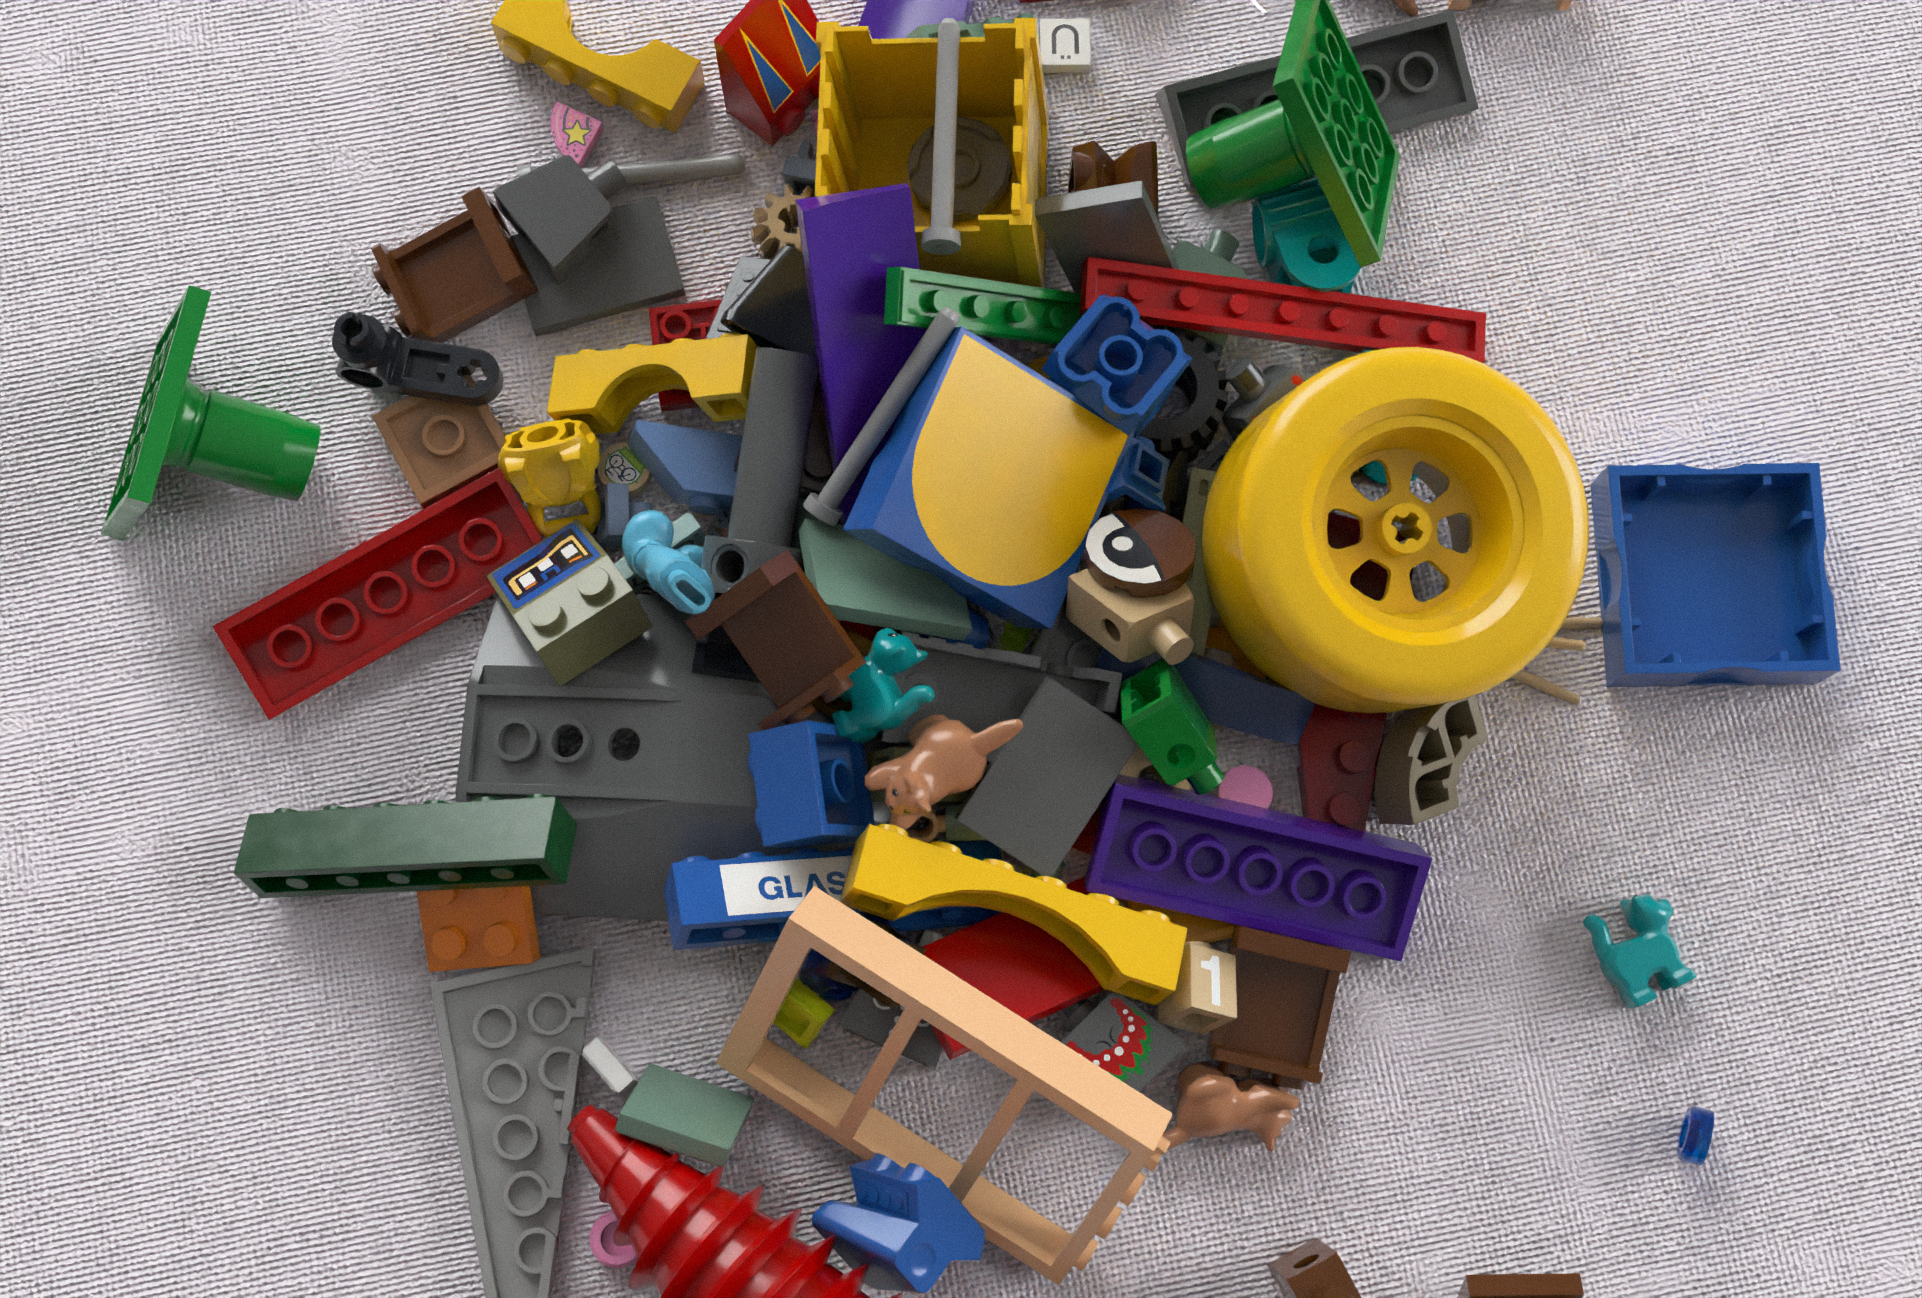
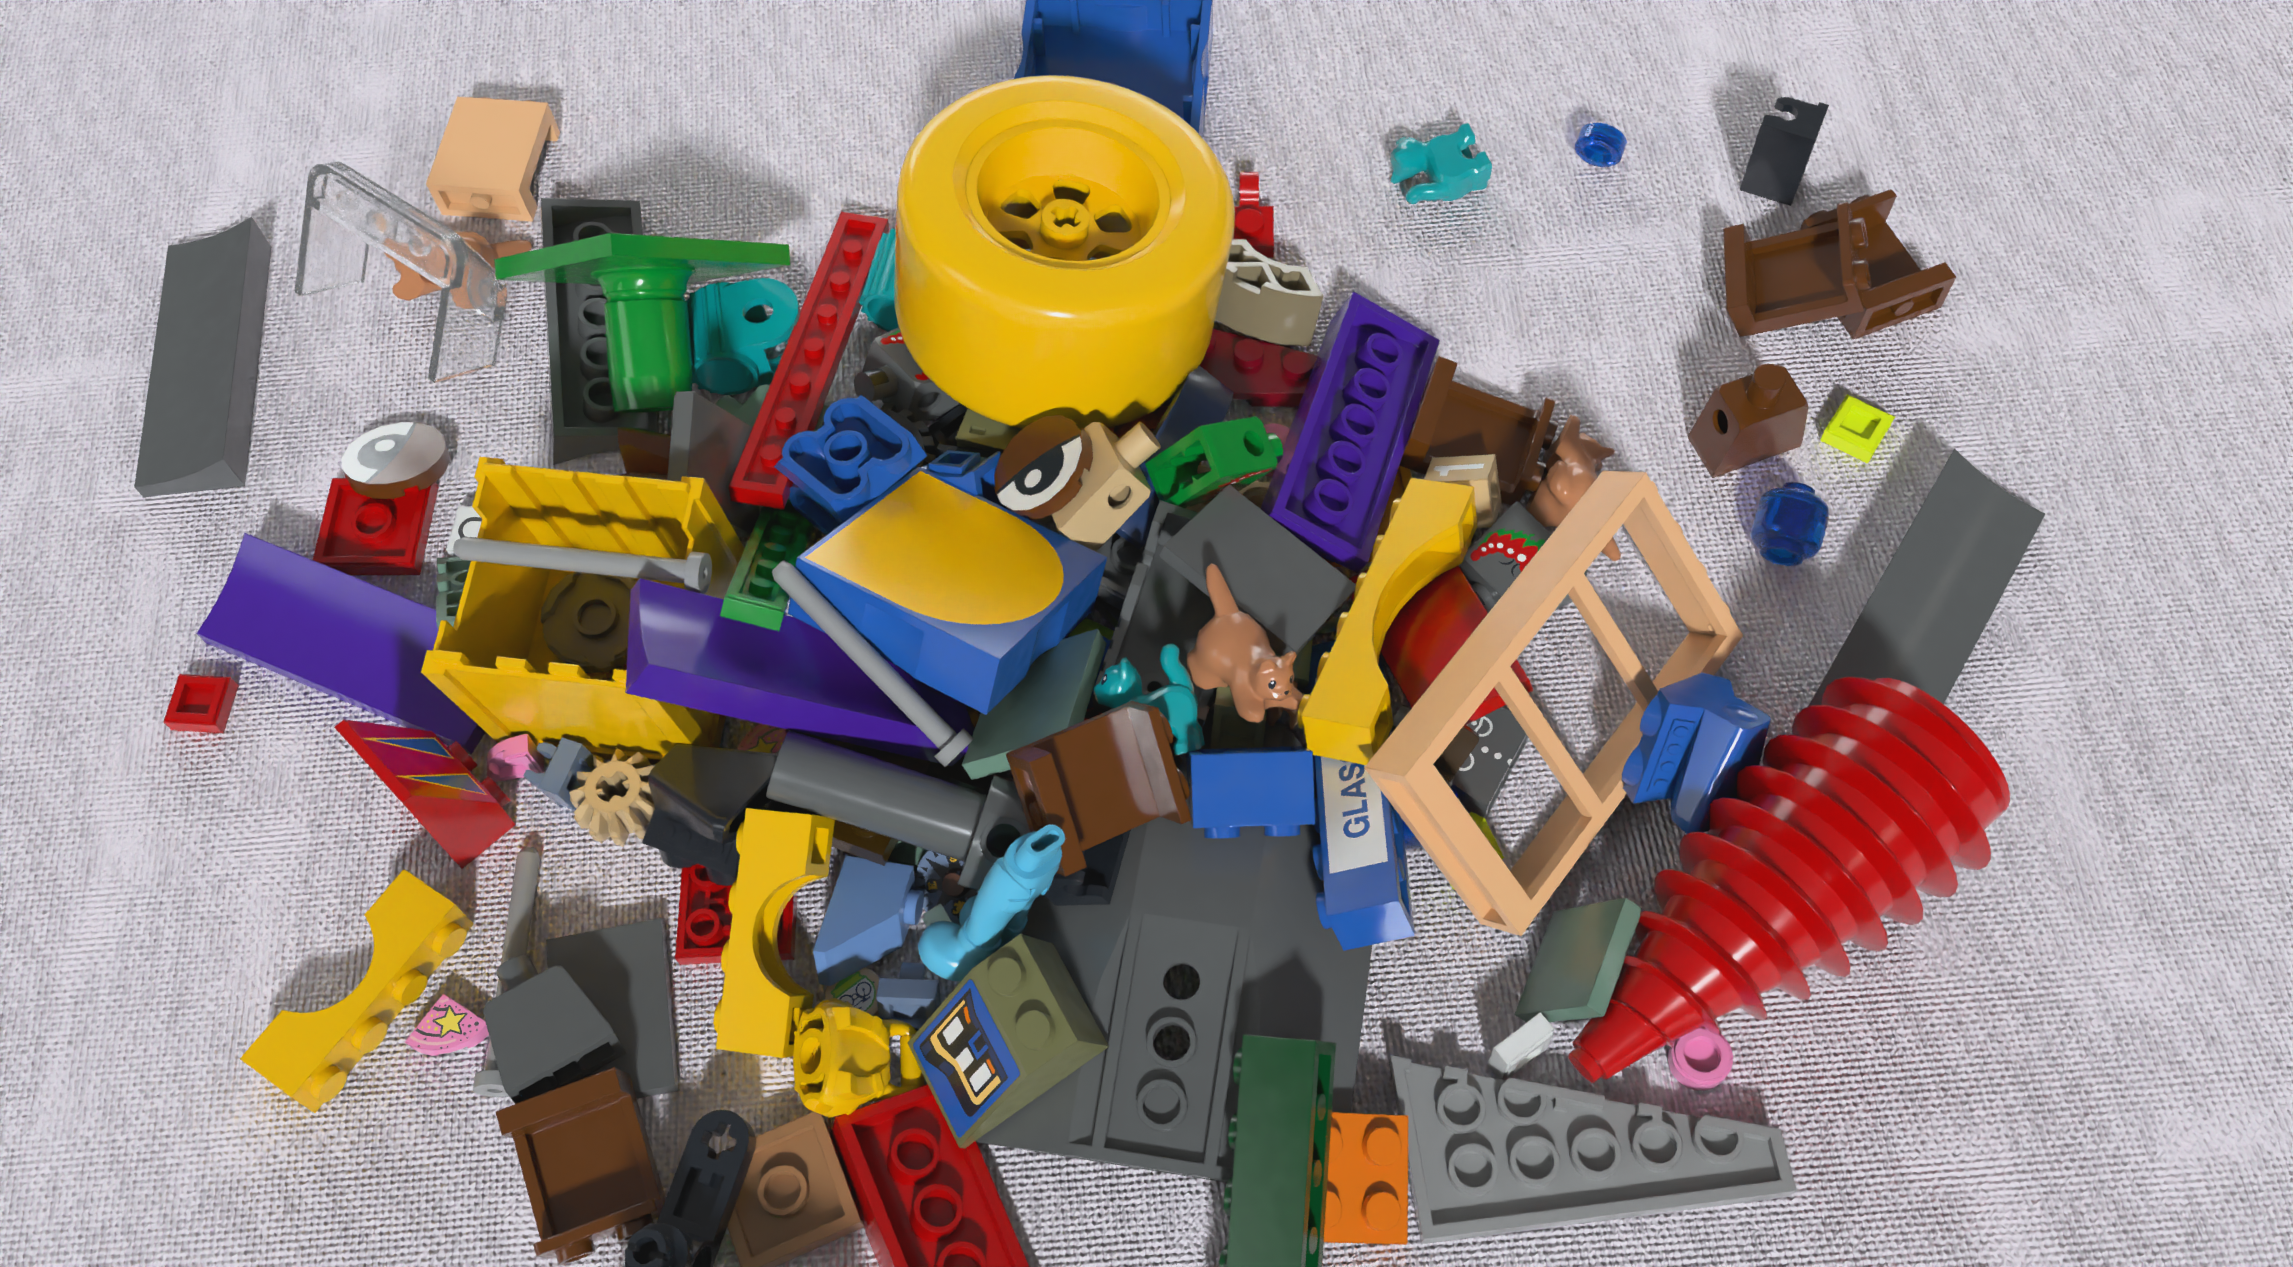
camera: 75 degrees left, 15 degrees down
none -> red plate [1233,172,1274,258]

